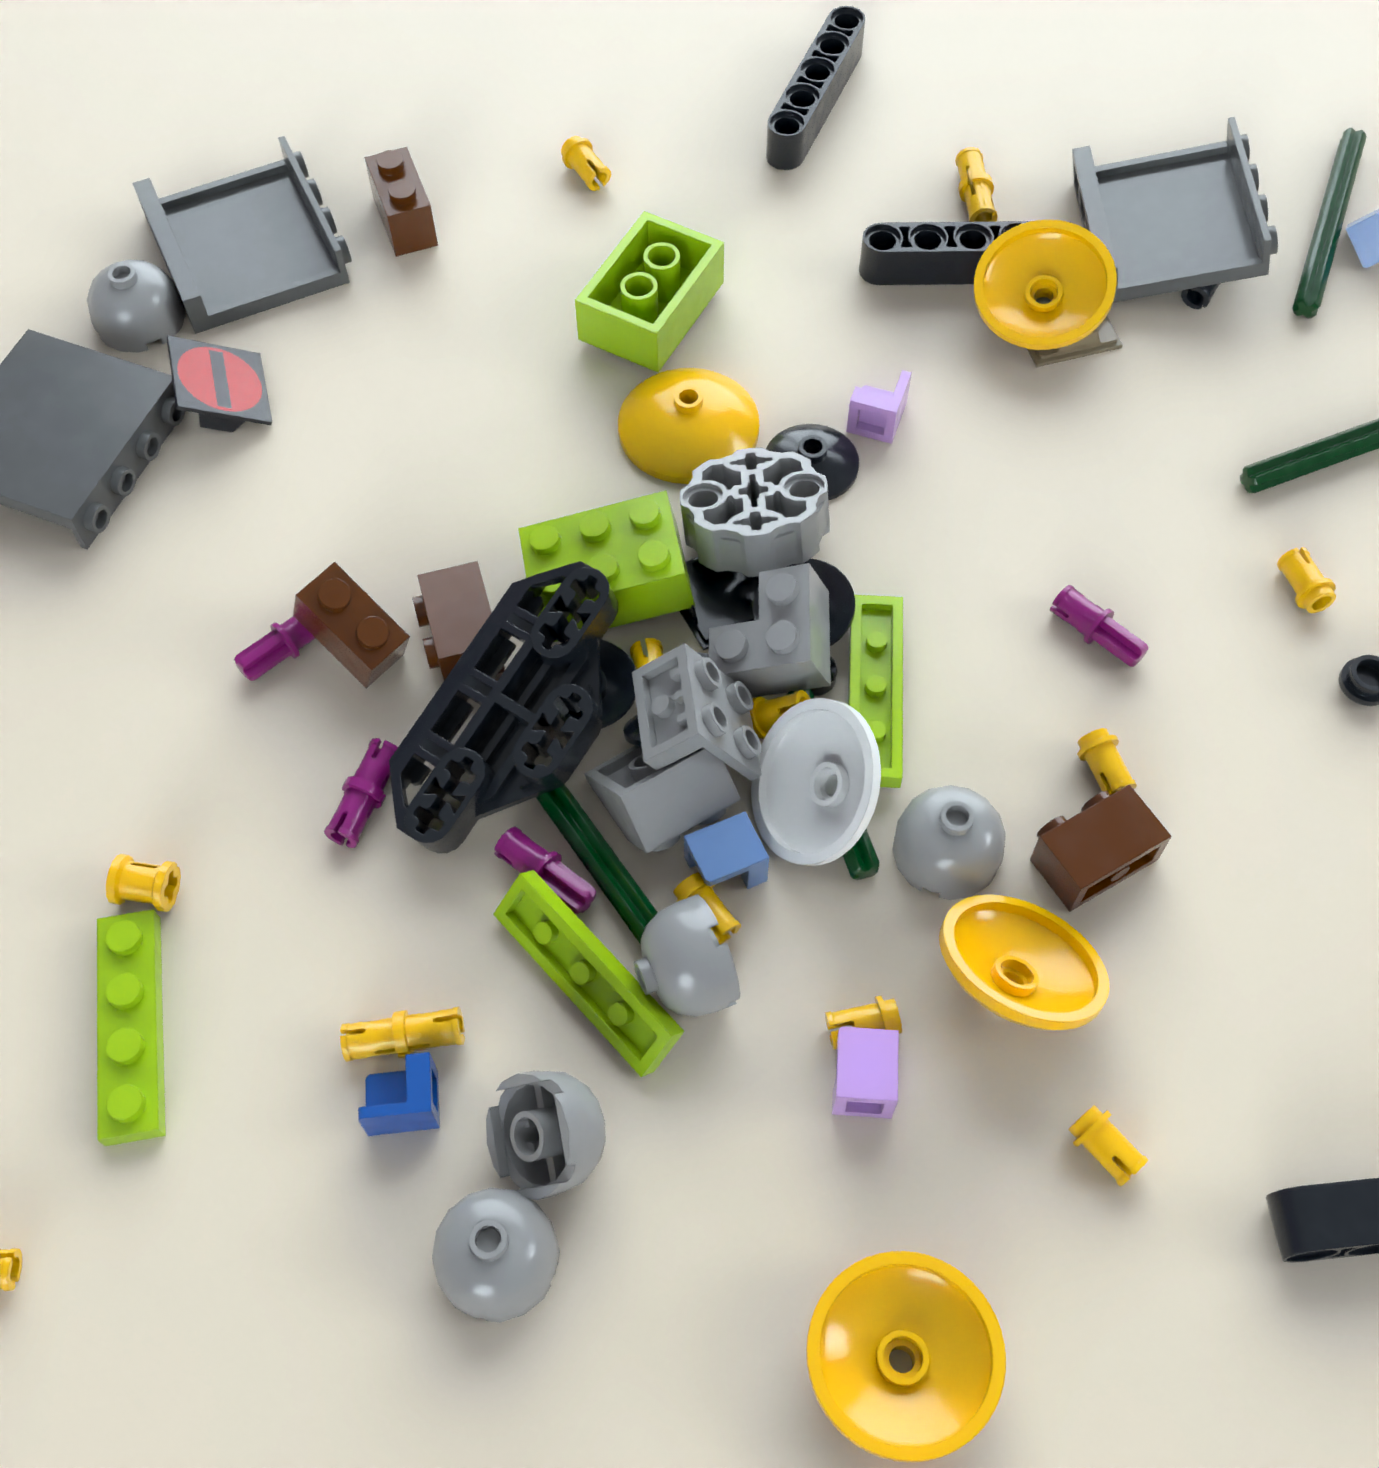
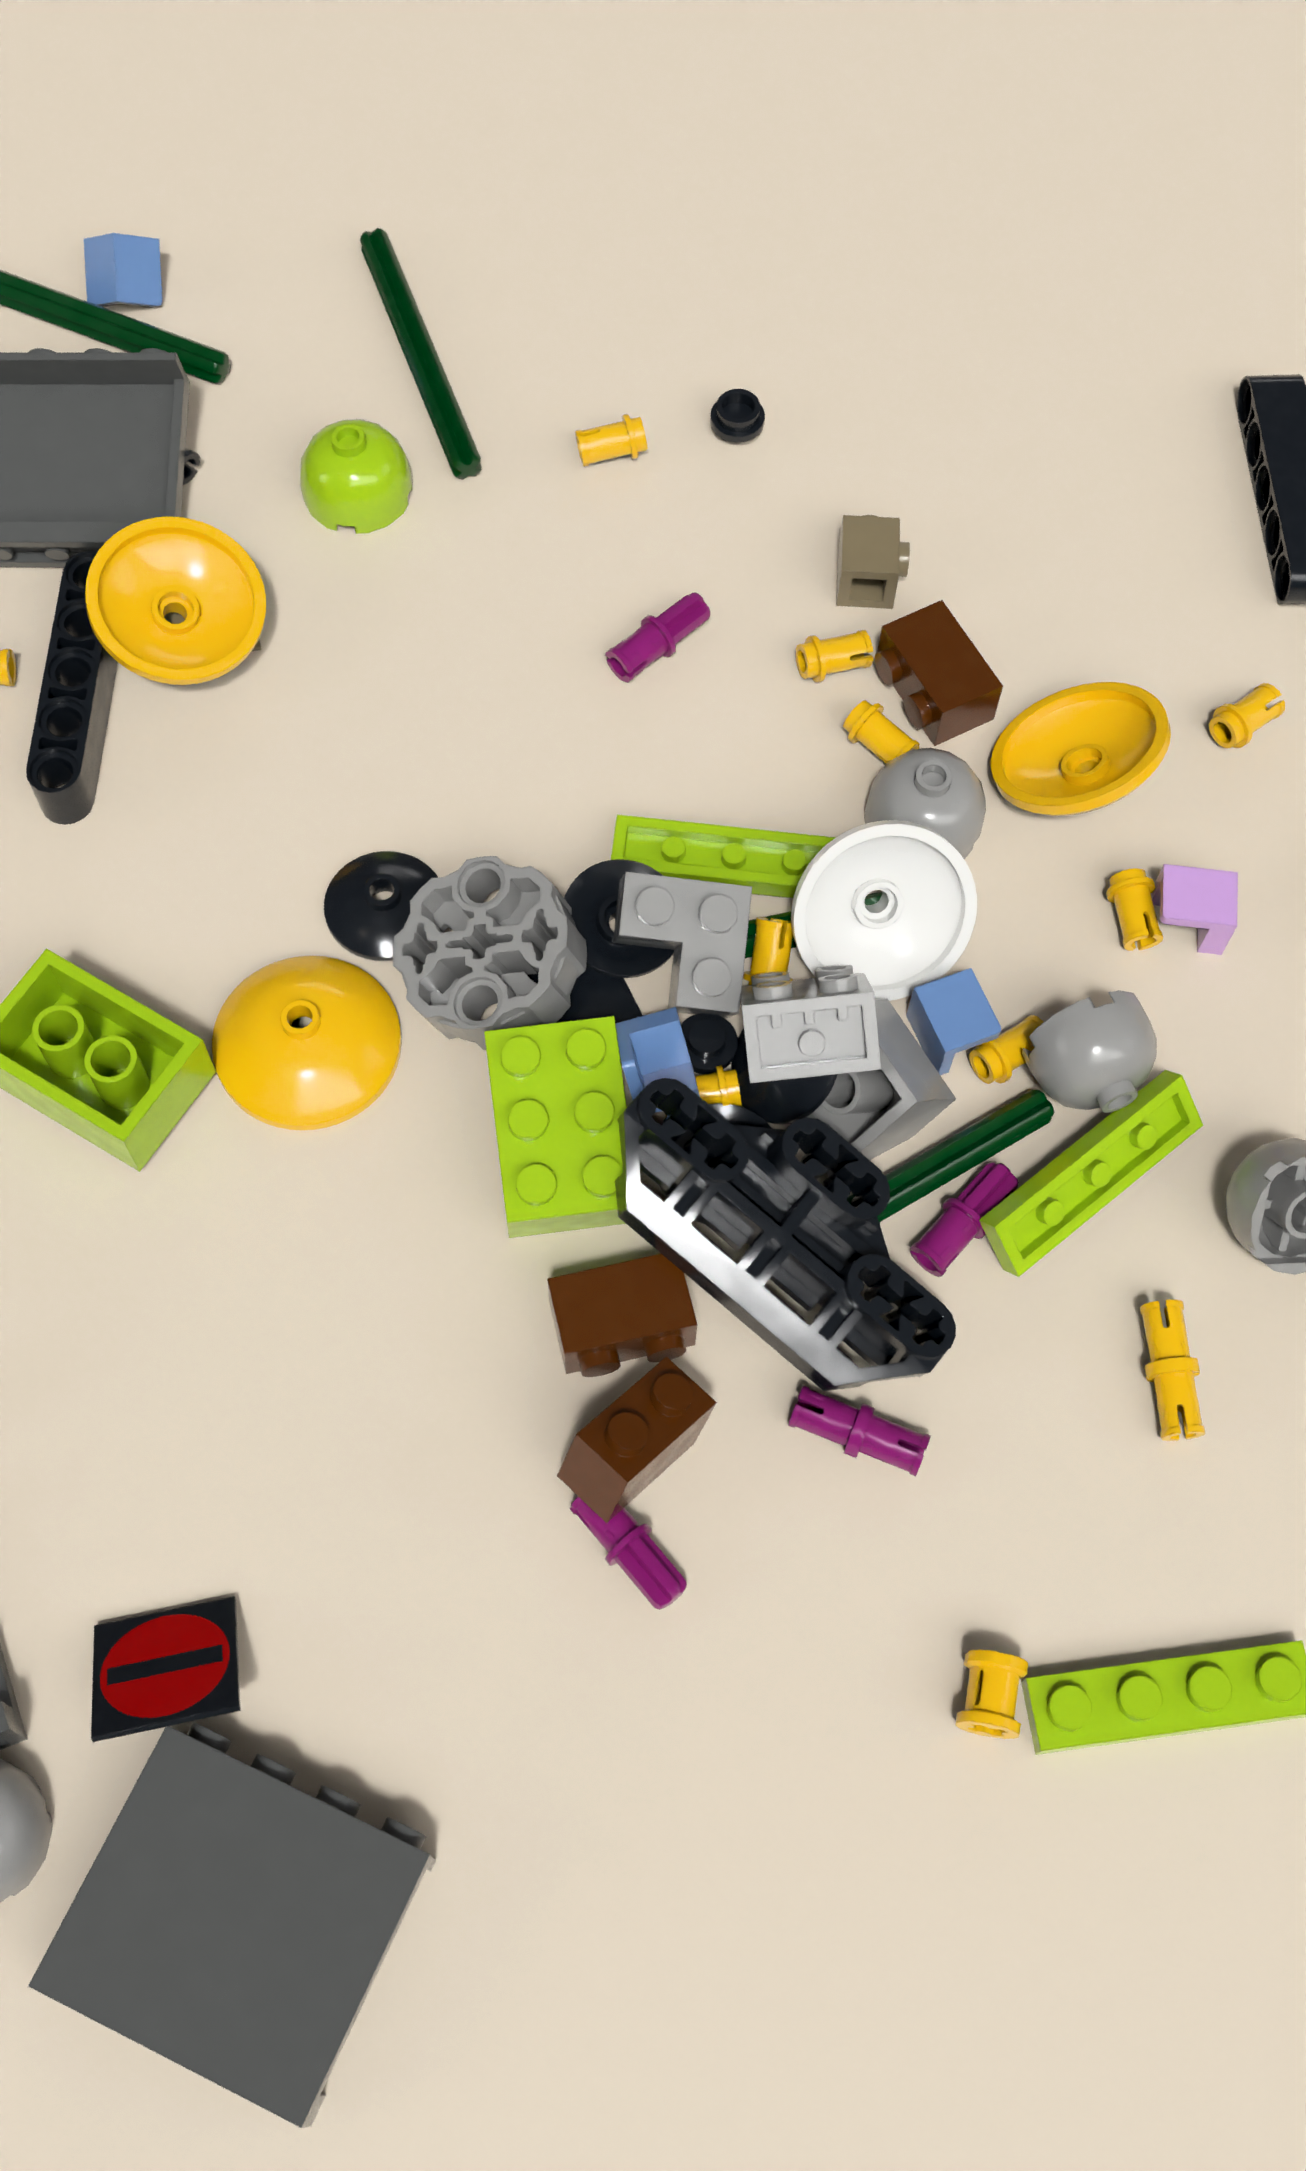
camera: 90 degrees left, 5 degrees up
blue panel [358,1052,440,1136] -> none
lavender panel [846,370,912,444] -> none
none -> lime cylinder [300,419,412,534]
none -> medium blue panel [615,1007,700,1113]
none -> dark tan brick [836,515,910,609]
none -> yellow pin [843,700,920,764]

